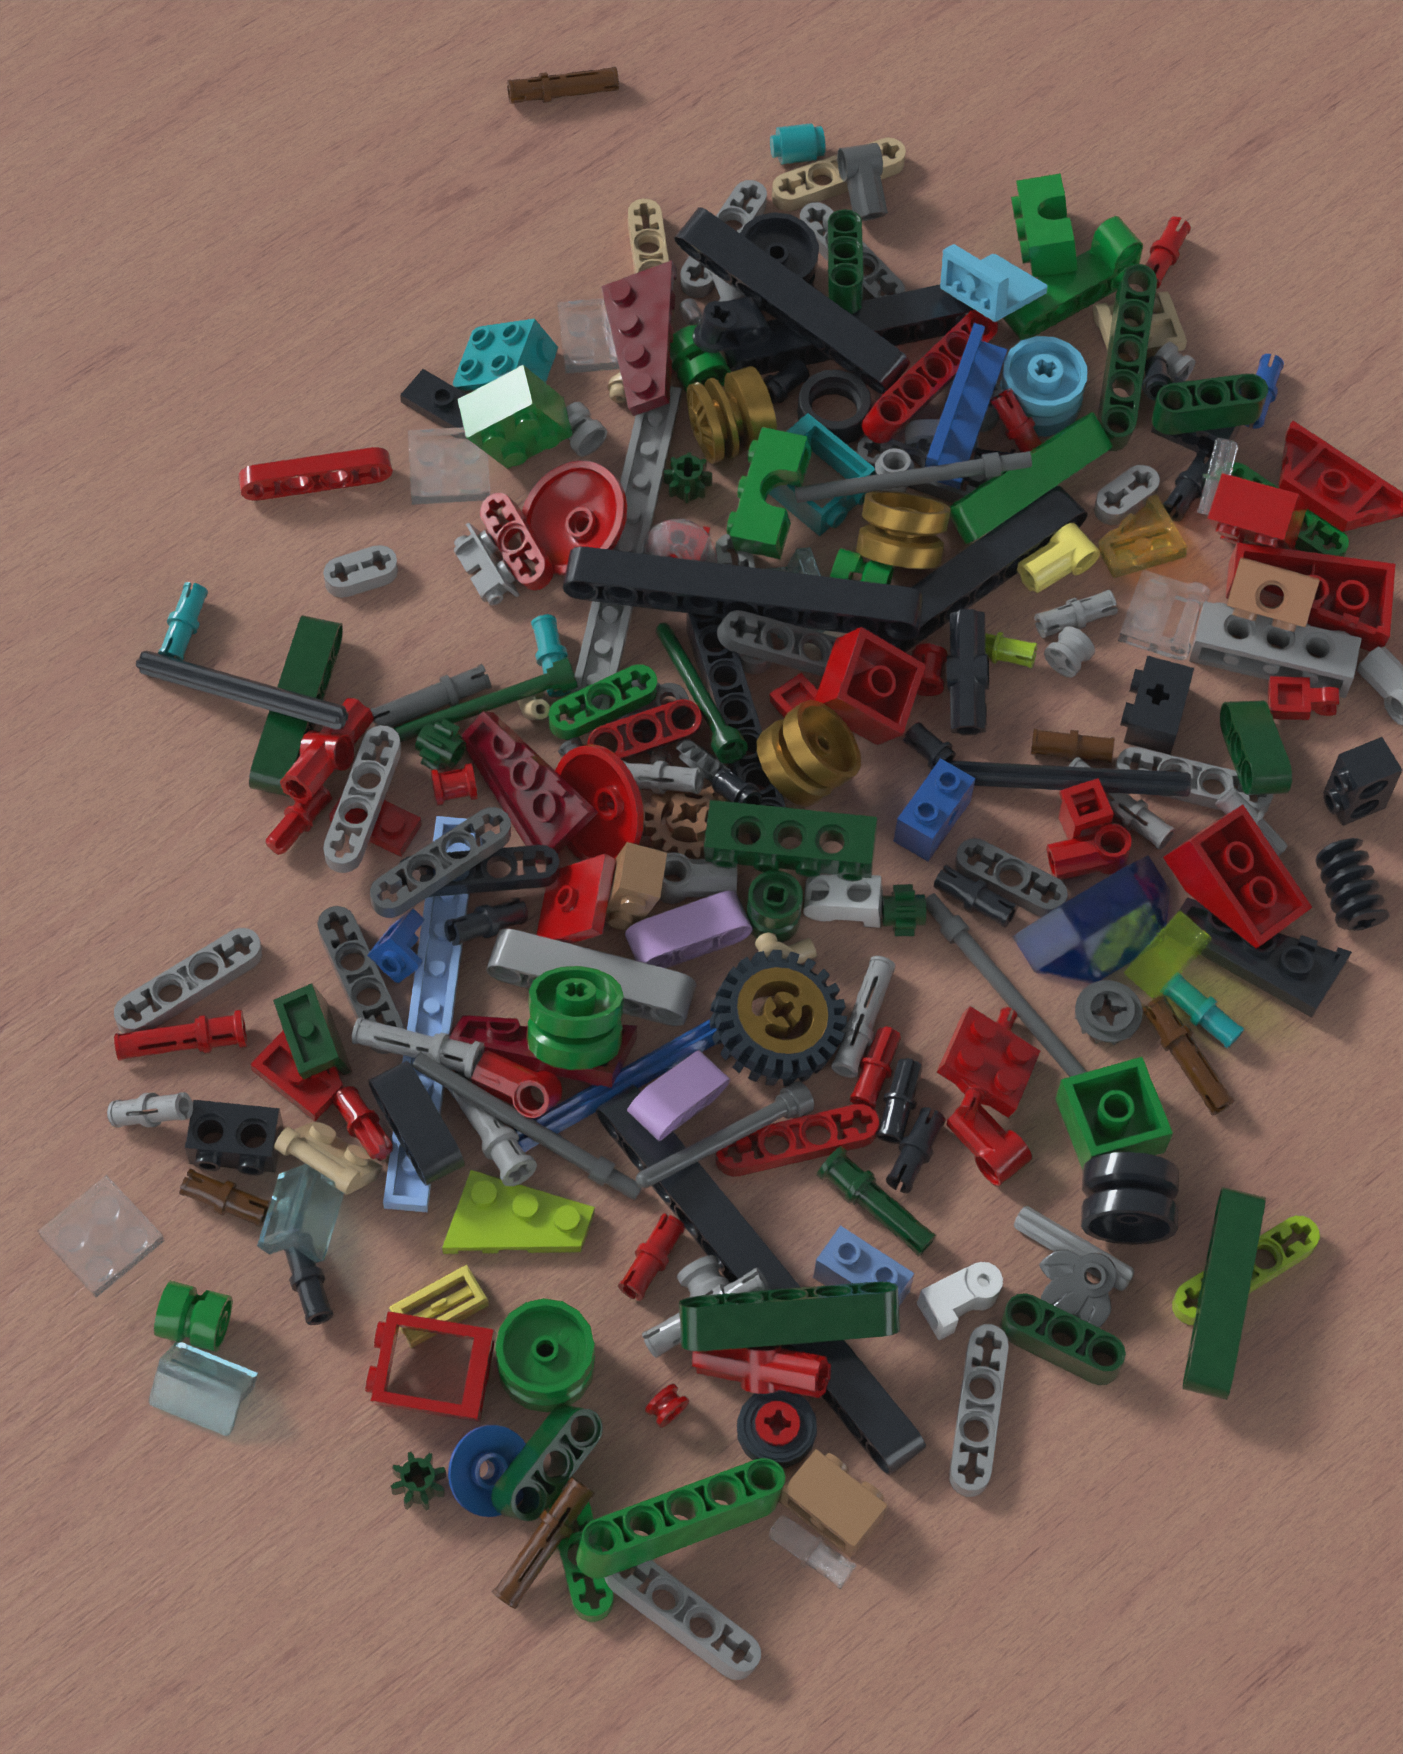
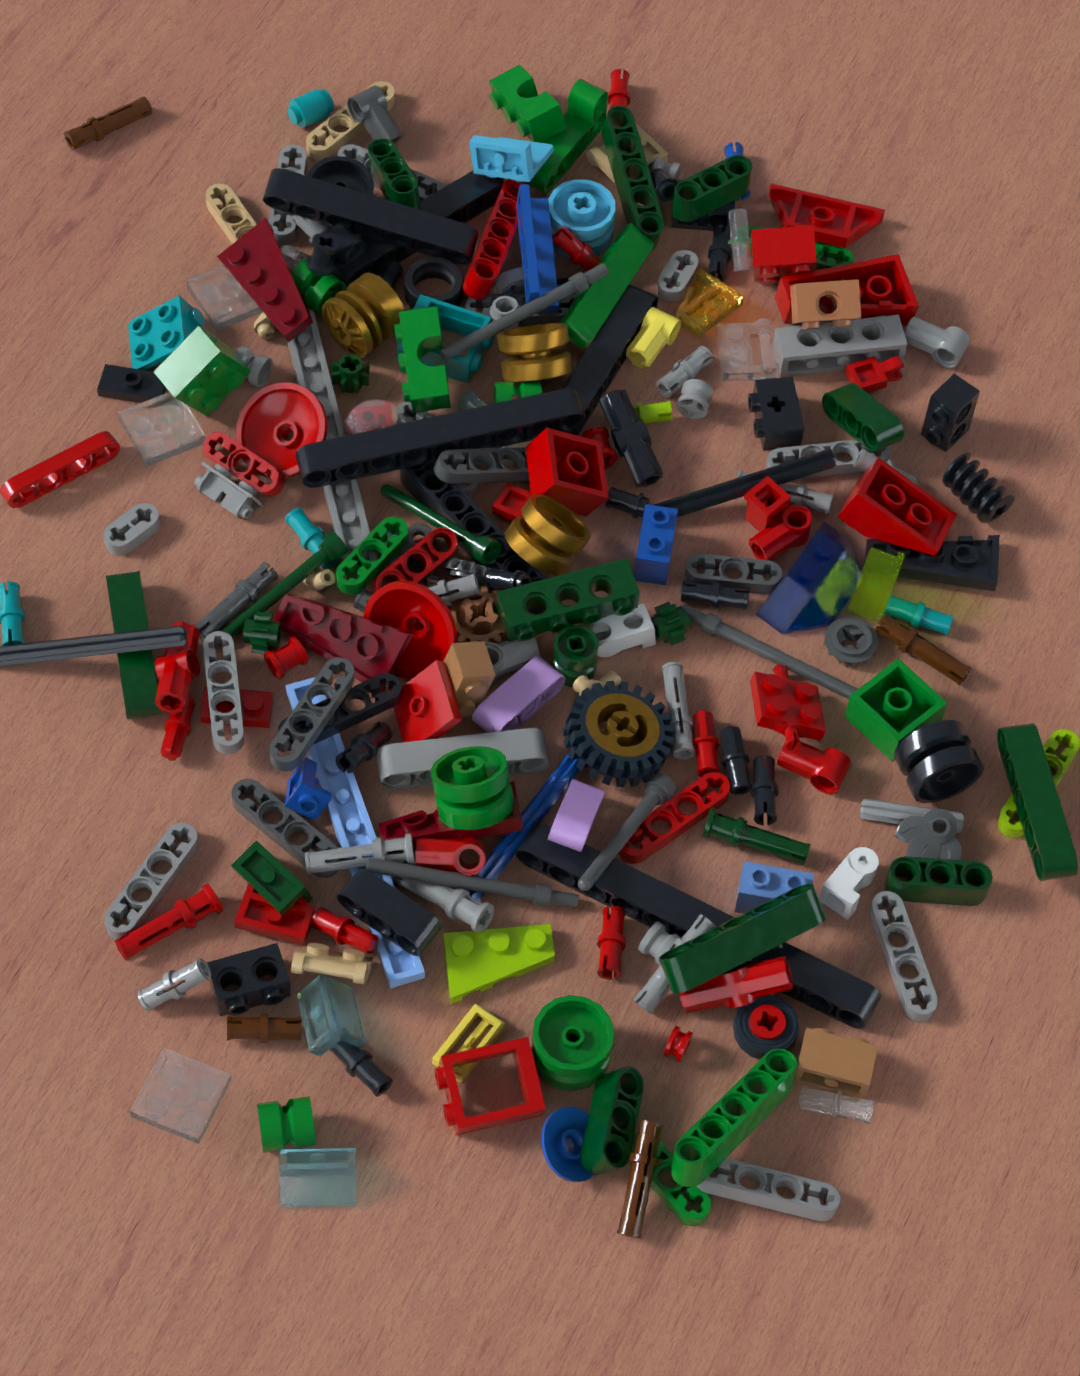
camera: 25 degrees left, 5 degrees down
dark green gear [391,1452,446,1511] -> none
reddish brown pin [1031,728,1115,764] -> none

